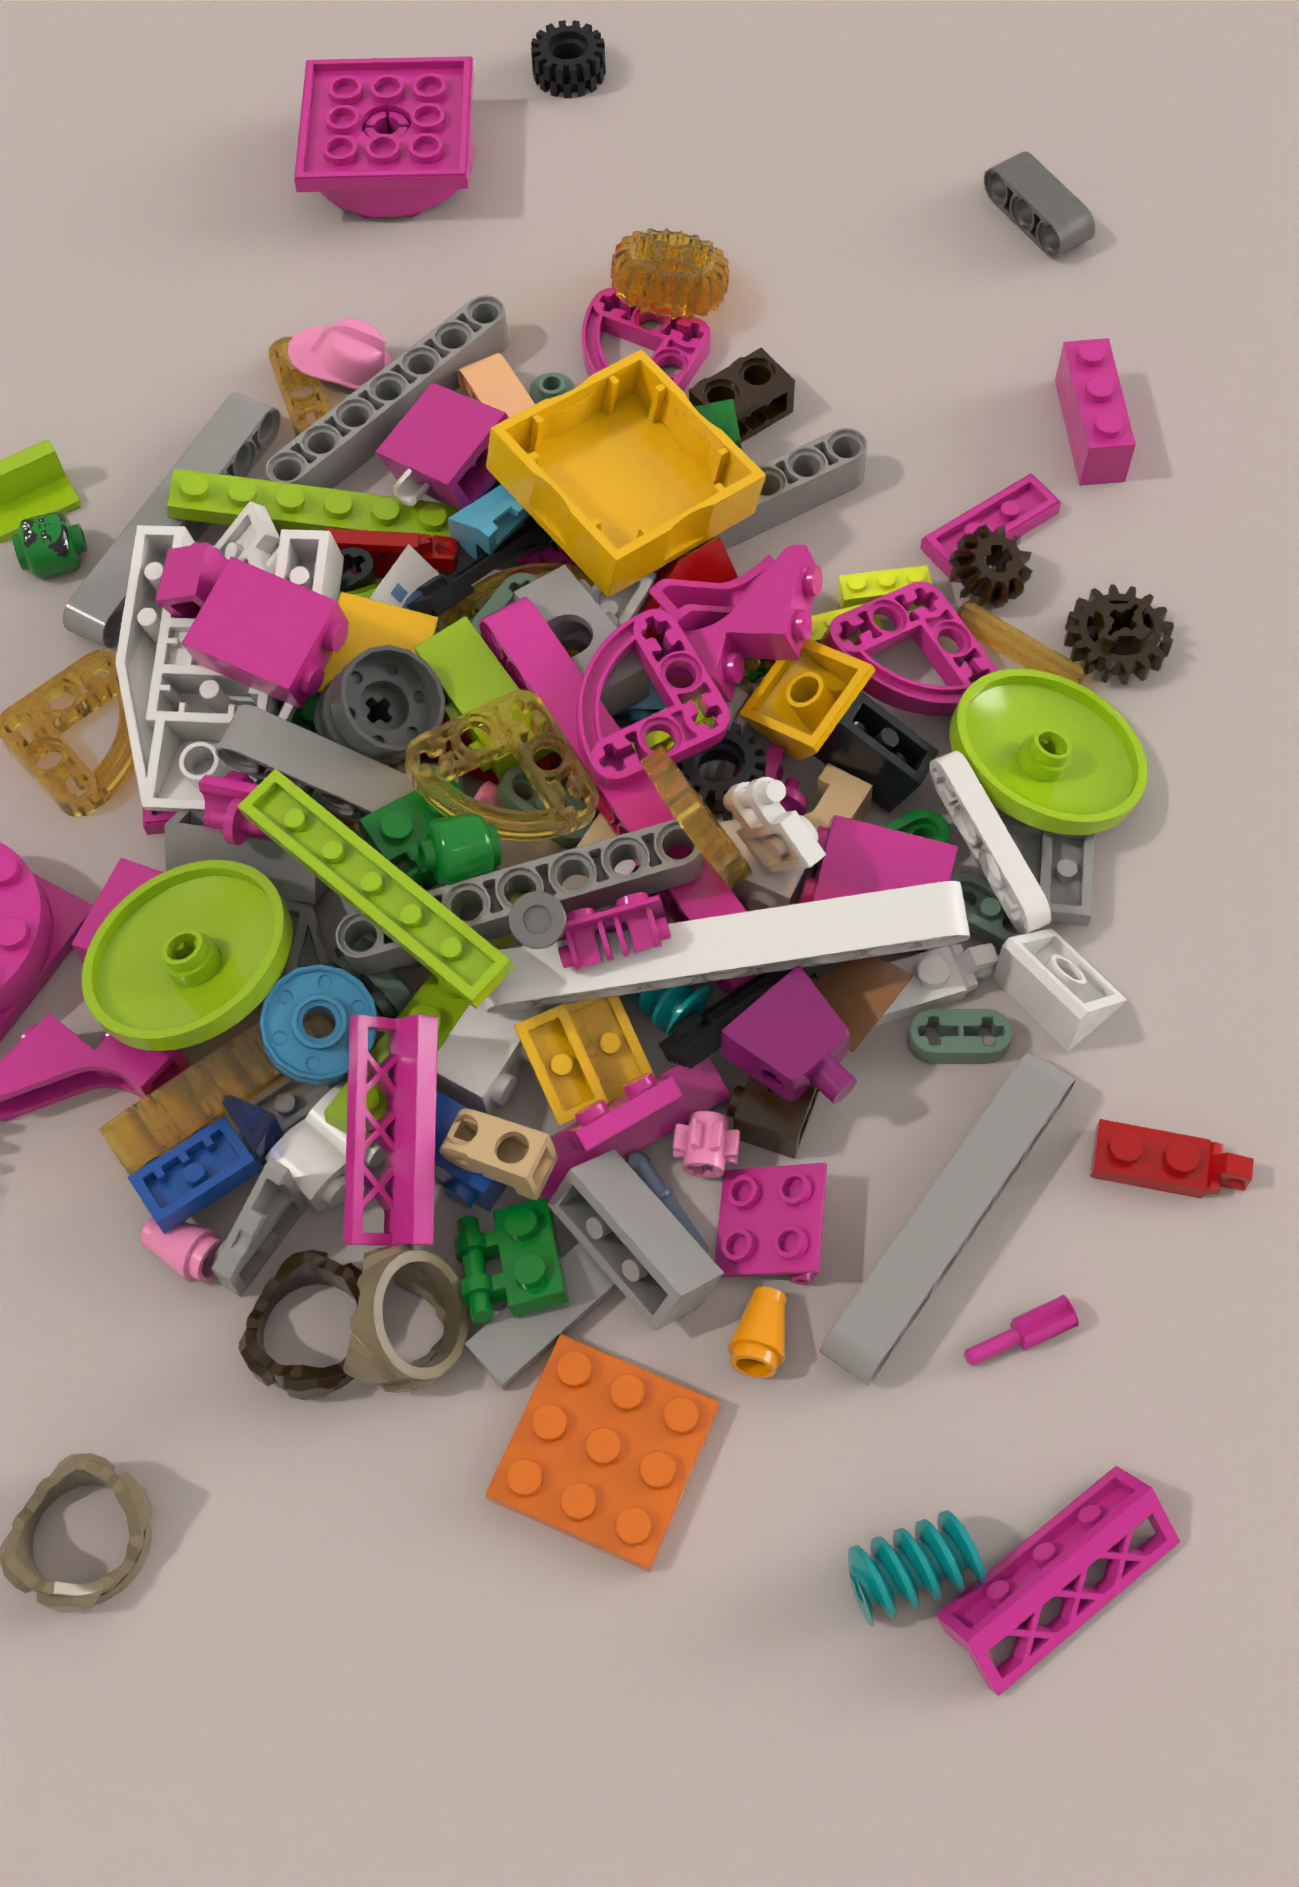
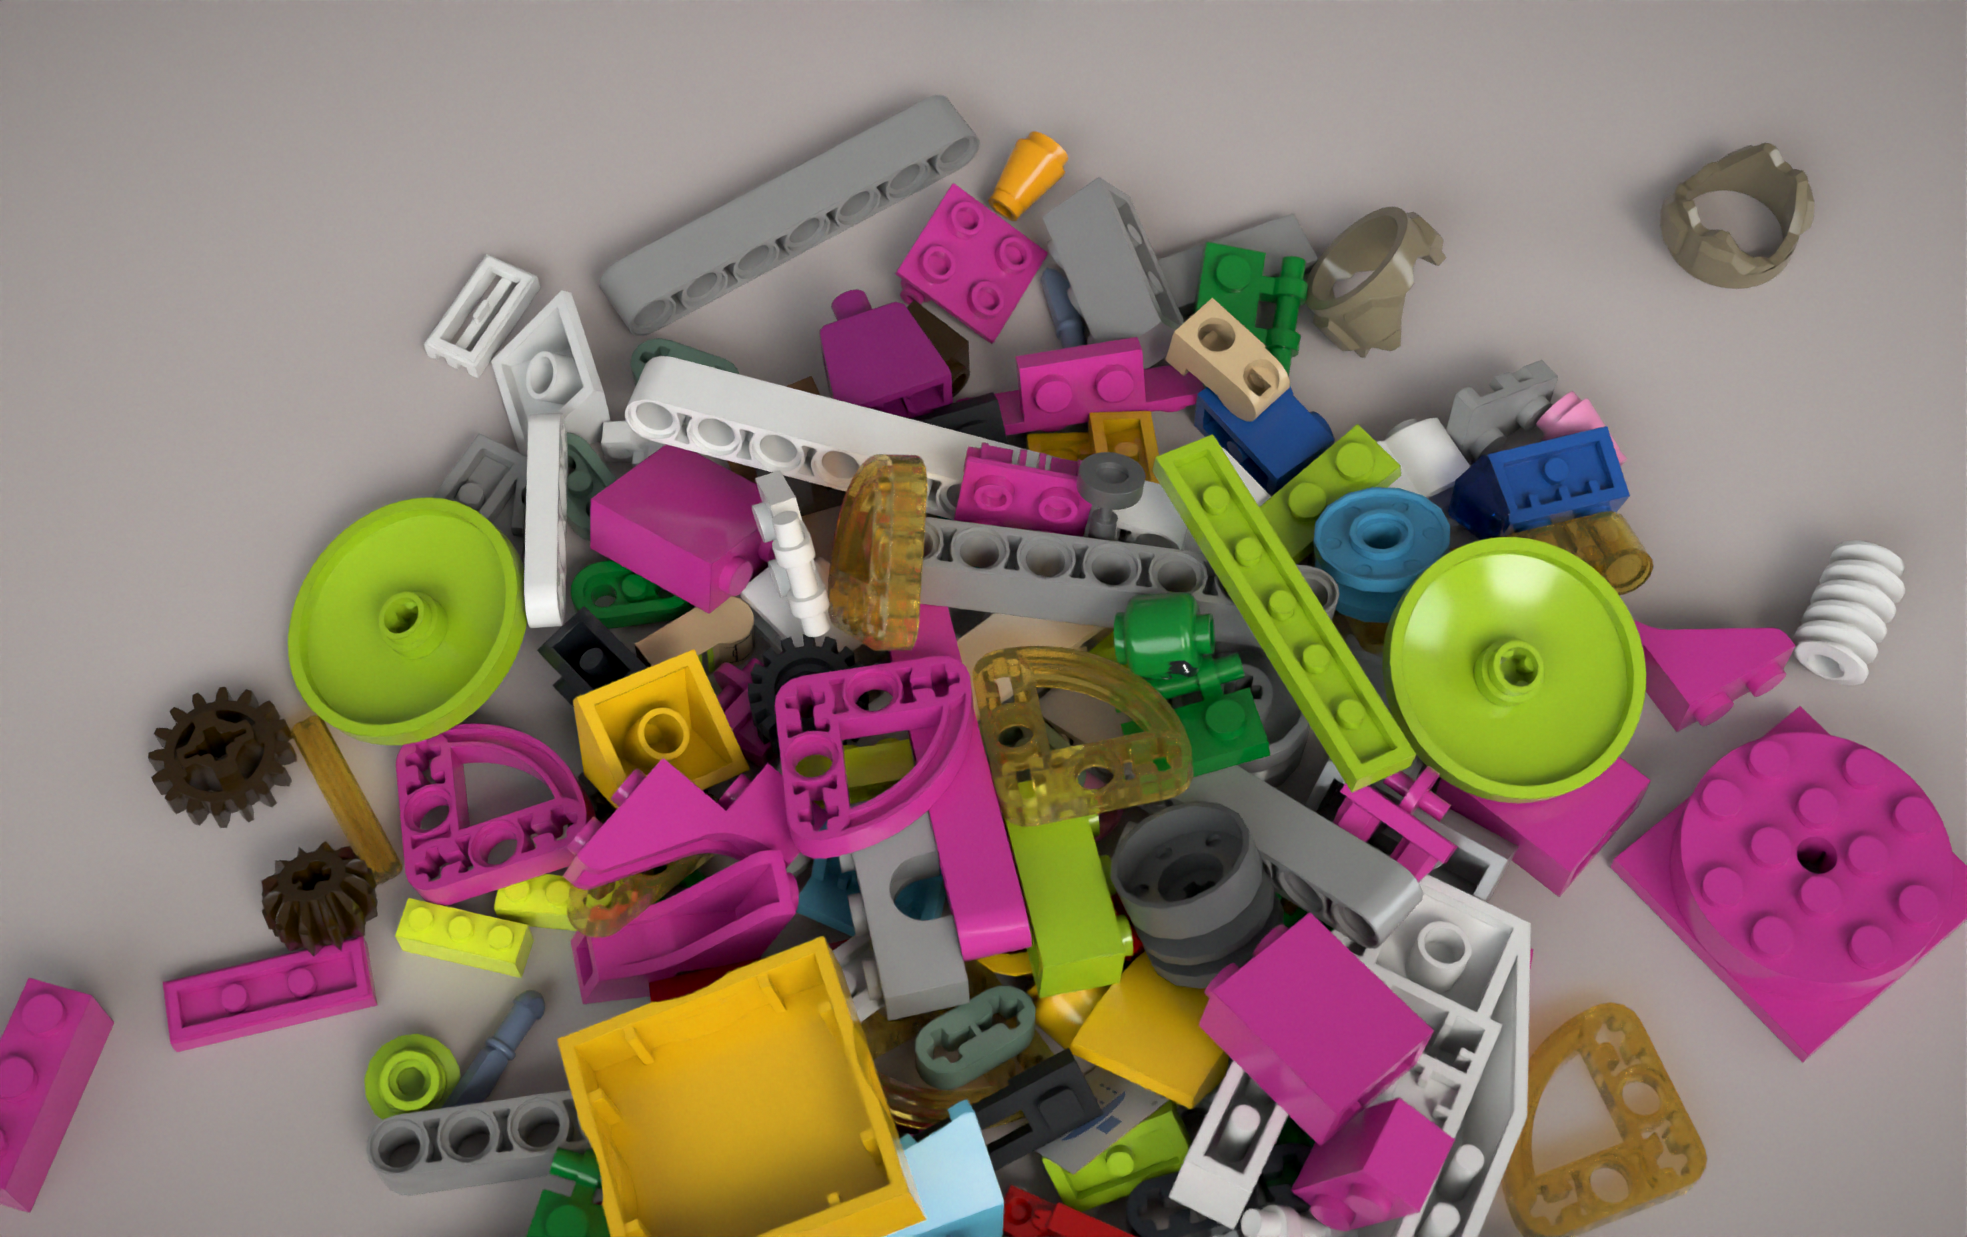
camera: 160 degrees left, 0 degrees up
dark brown piece [238,1250,362,1400] -> none
dark pink fence [343,1014,438,1246] -> none
orange plate [485,1334,720,1572] -> none
bright pink gear [672,1111,740,1178] -> none
dark pink axle [964,1294,1079,1366] -> none
red hinge [1090,1119,1254,1199] -> none
none -> lime piece [364,1034,461,1120]
none -> white tile [424,254,541,379]
none -> sand blue piece [442,990,545,1108]

